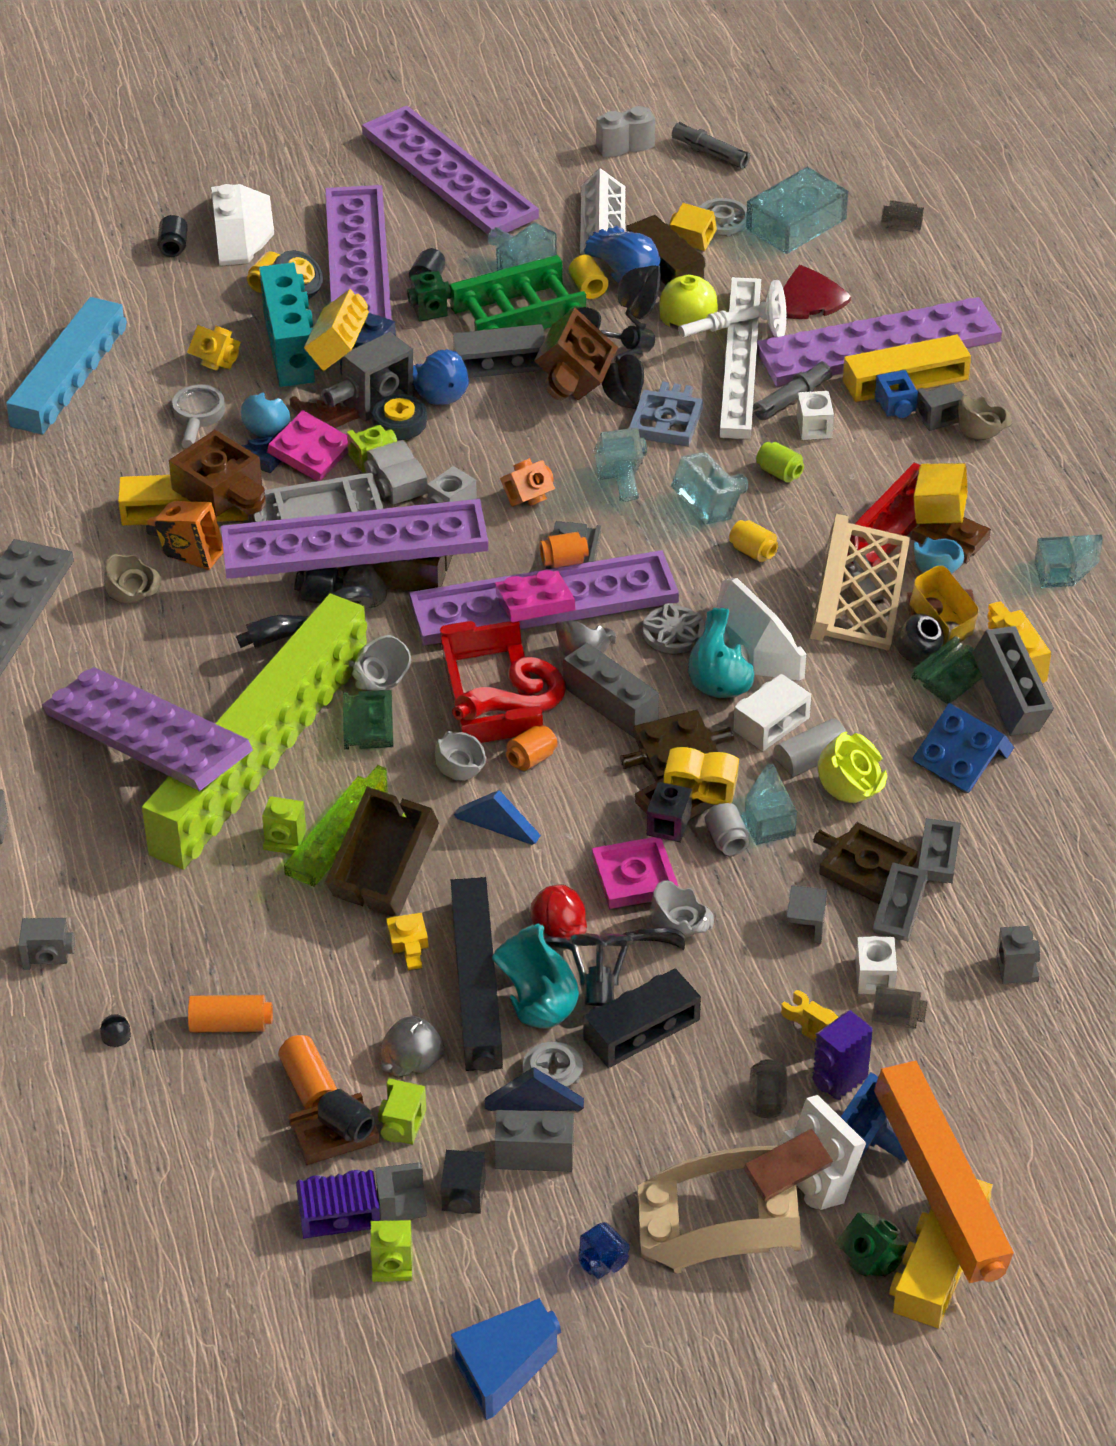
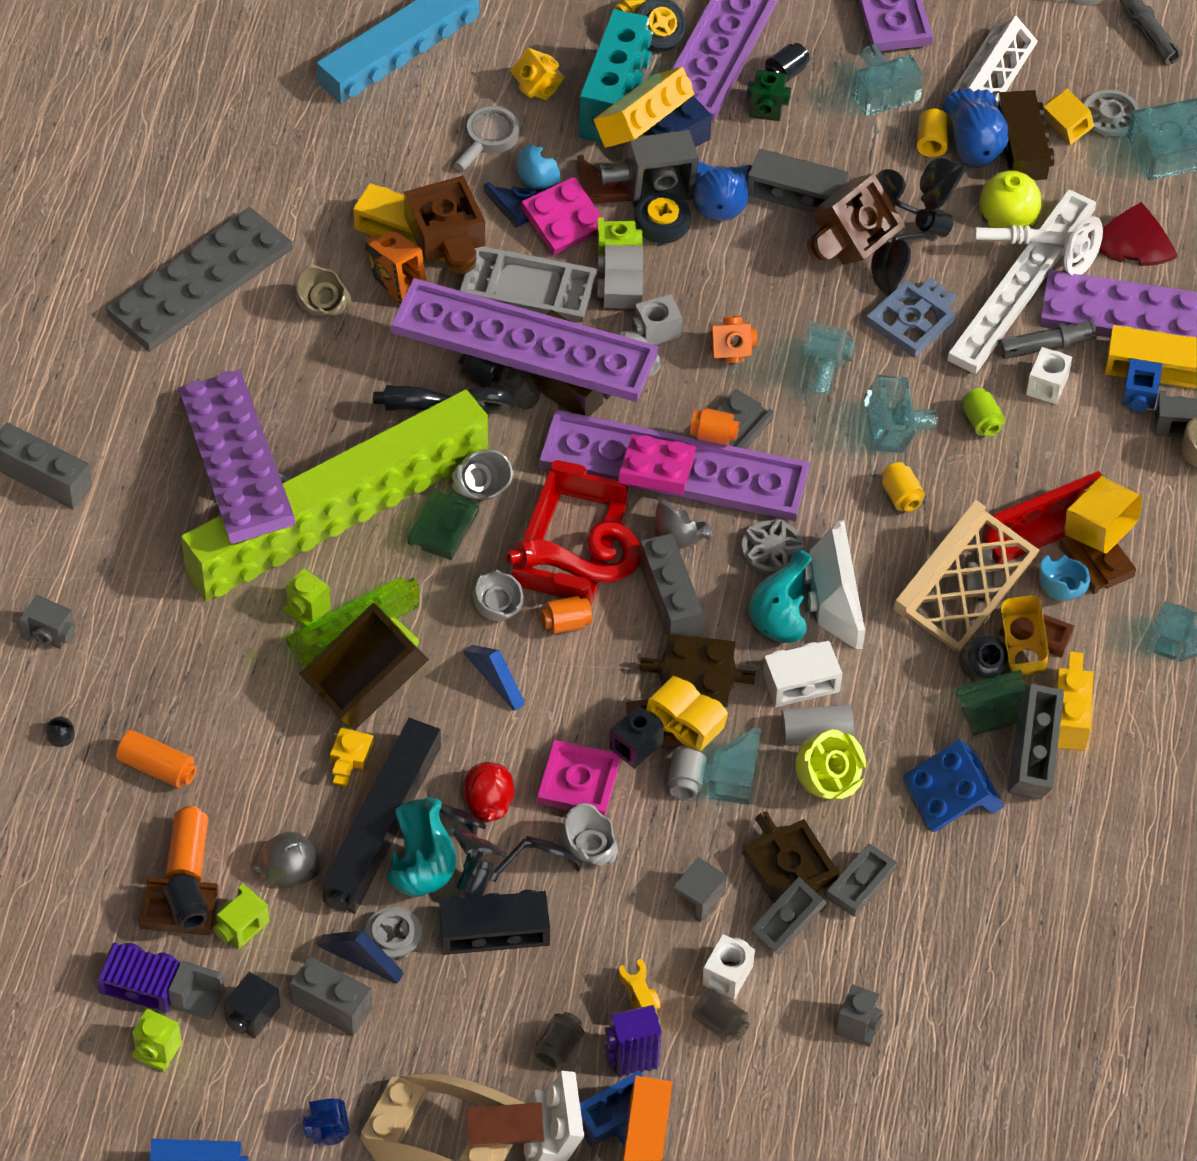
camera: 25 degrees right, 10 degrees up
green fence [450,255,586,331] -> none

